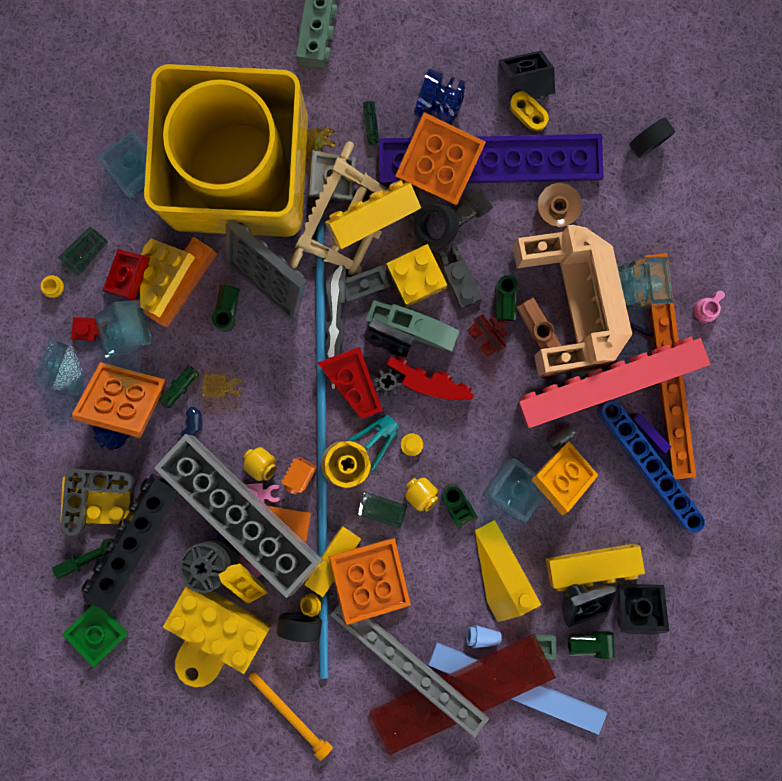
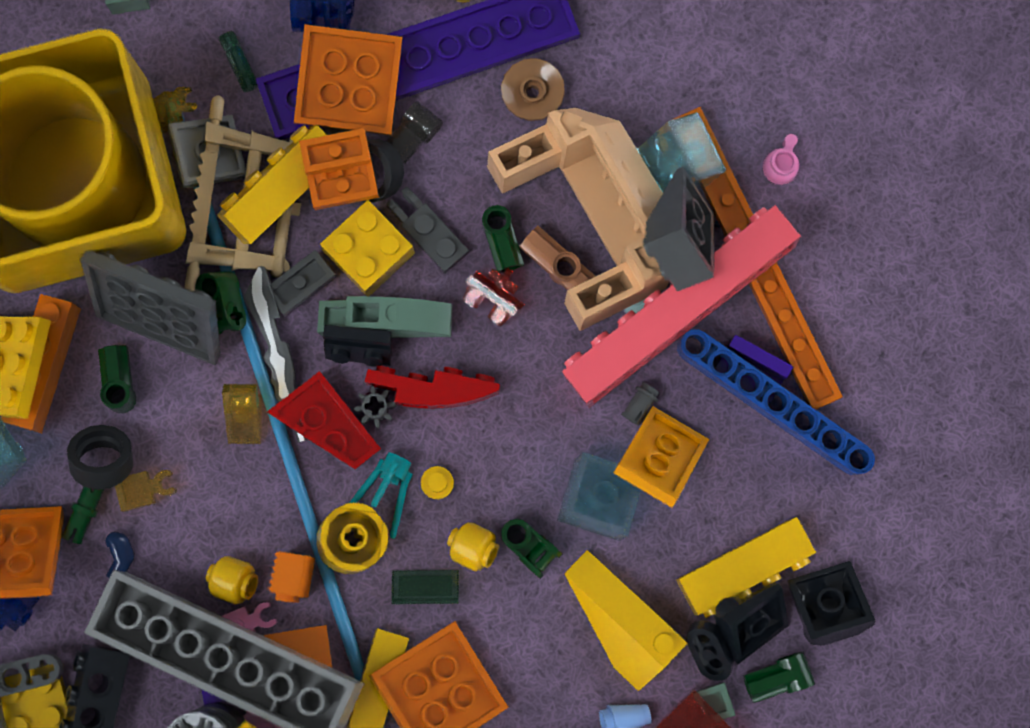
camera: 20 degrees left, 5 degrees down
none -> black tyre [67,425,133,490]
none -> dark green piece [195,271,246,335]
none -> clear yellow slope [222,384,263,444]
none -> orange slope [299,128,379,210]
none -> dark grey slope [643,167,714,292]
none -> black plate [686,620,734,681]

